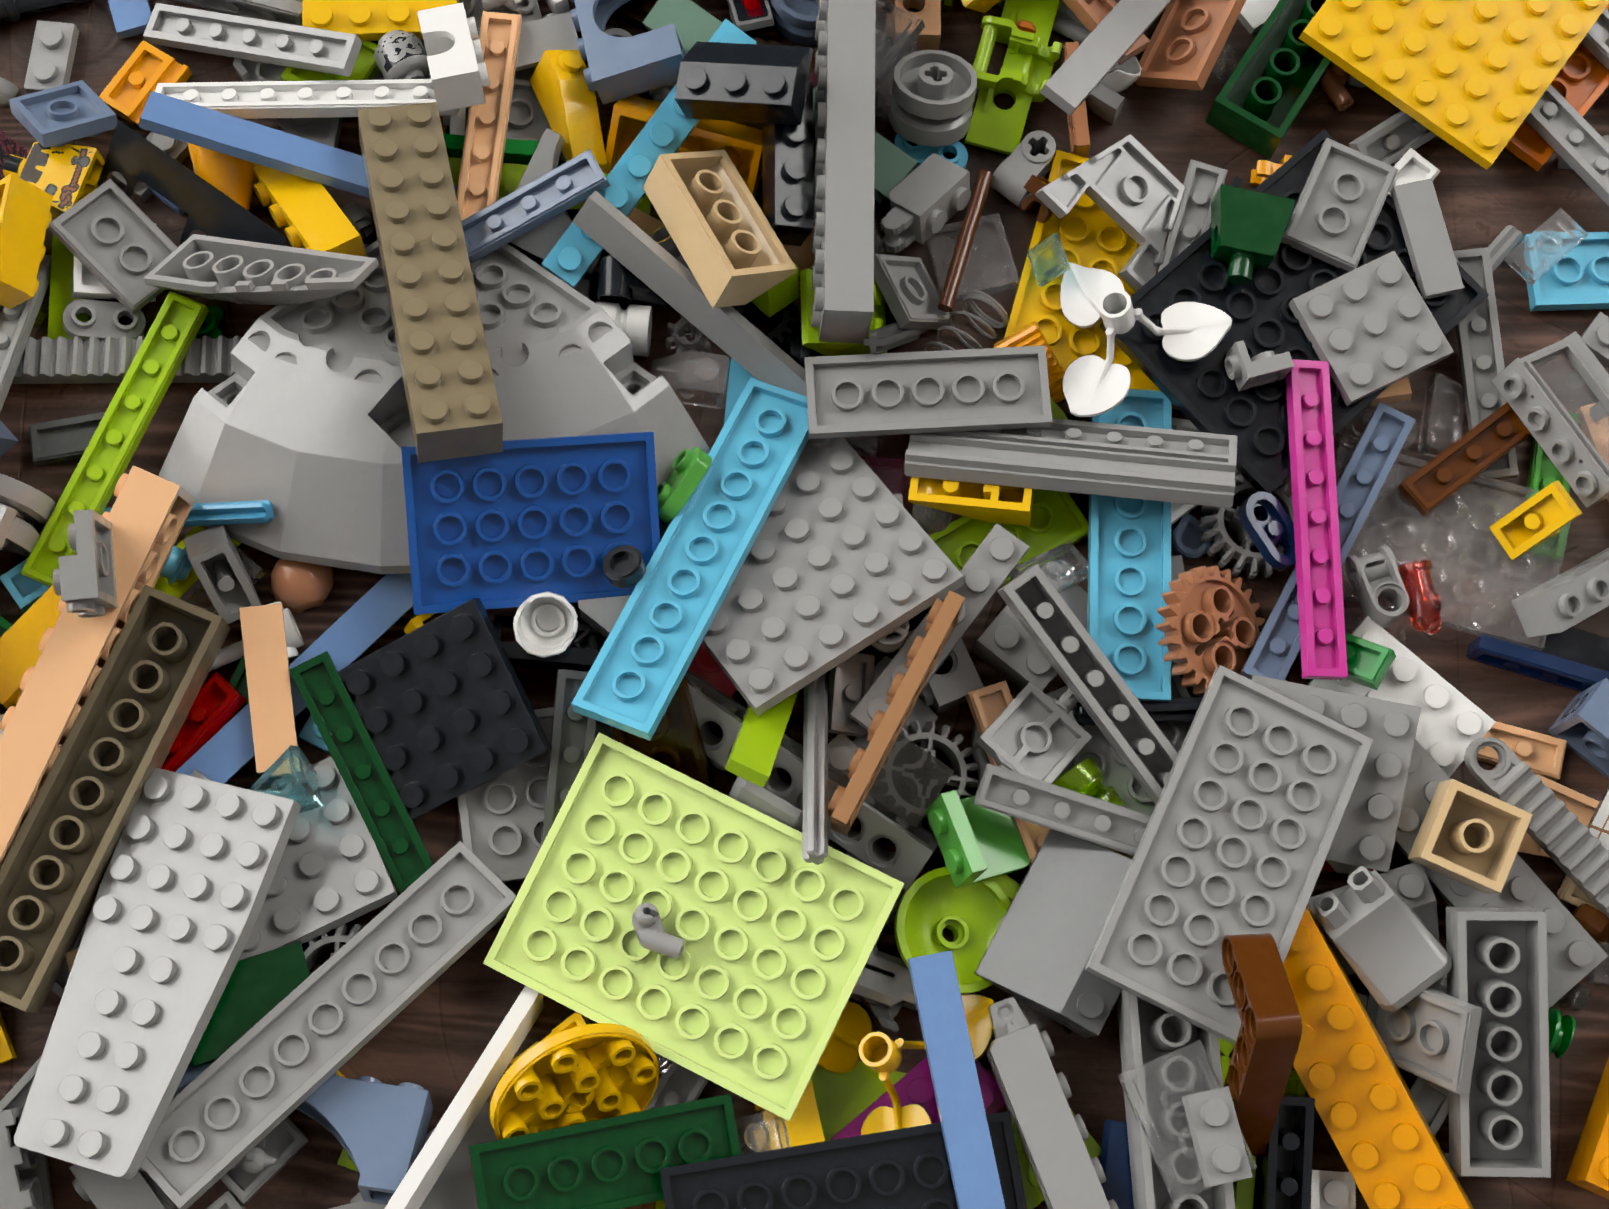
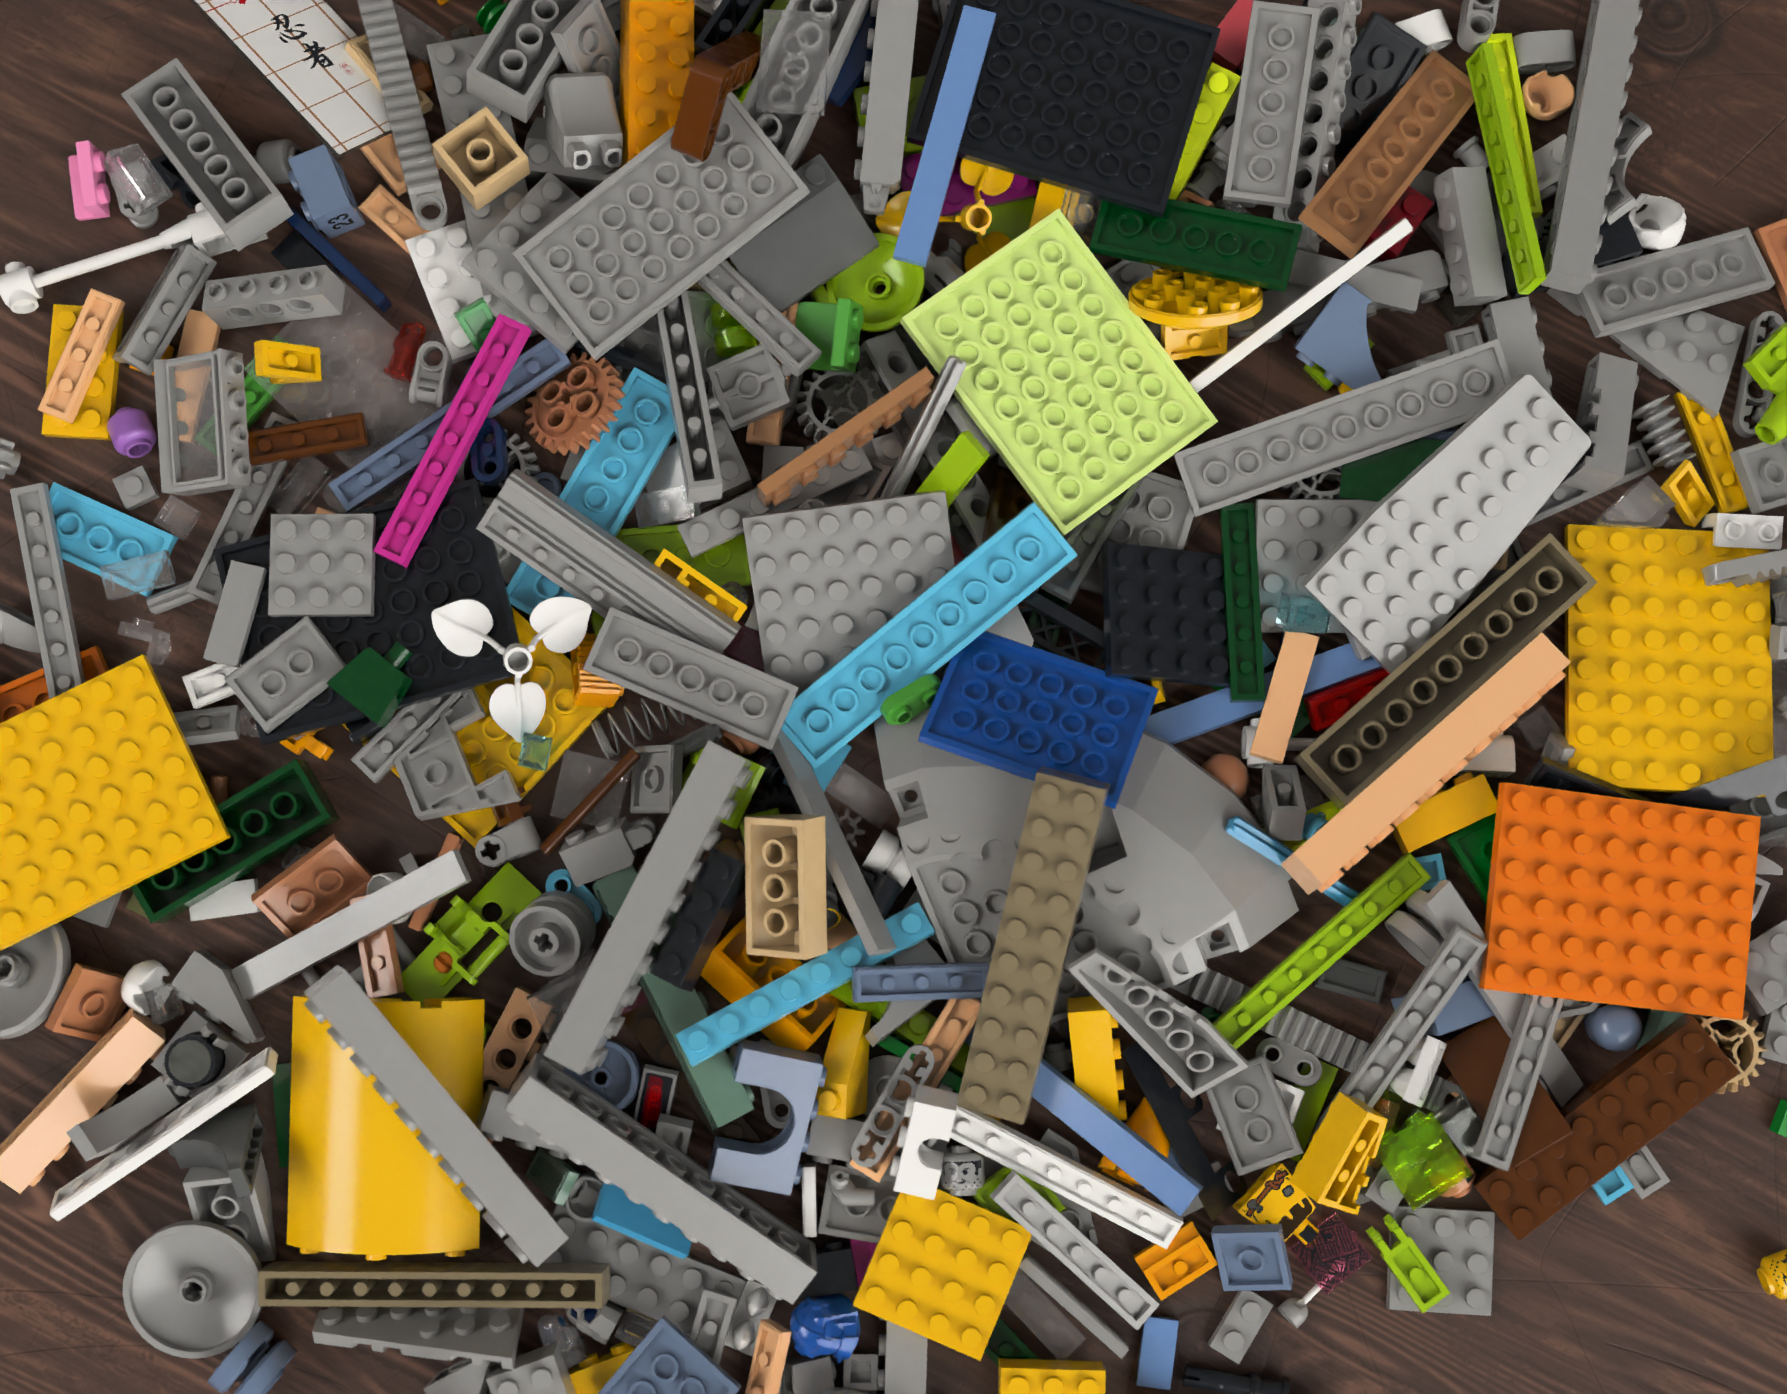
camera: 155 degrees left, 10 degrees up
light grey plate [53,509,118,618] -> none
white hair [513,591,578,658] -> none
black tile [602,545,646,588] -> none
light grey arm [632,902,686,960] -> none
black slope [674,41,813,125] -> none
light grey plate [1182,1086,1253,1188] -> none
light grey bracket [1225,340,1294,391] -> none
none -> clear bracket [117,618,172,666]
none -> clear tile [153,494,202,541]
none -> light grey beam [851,1044,935,1167]

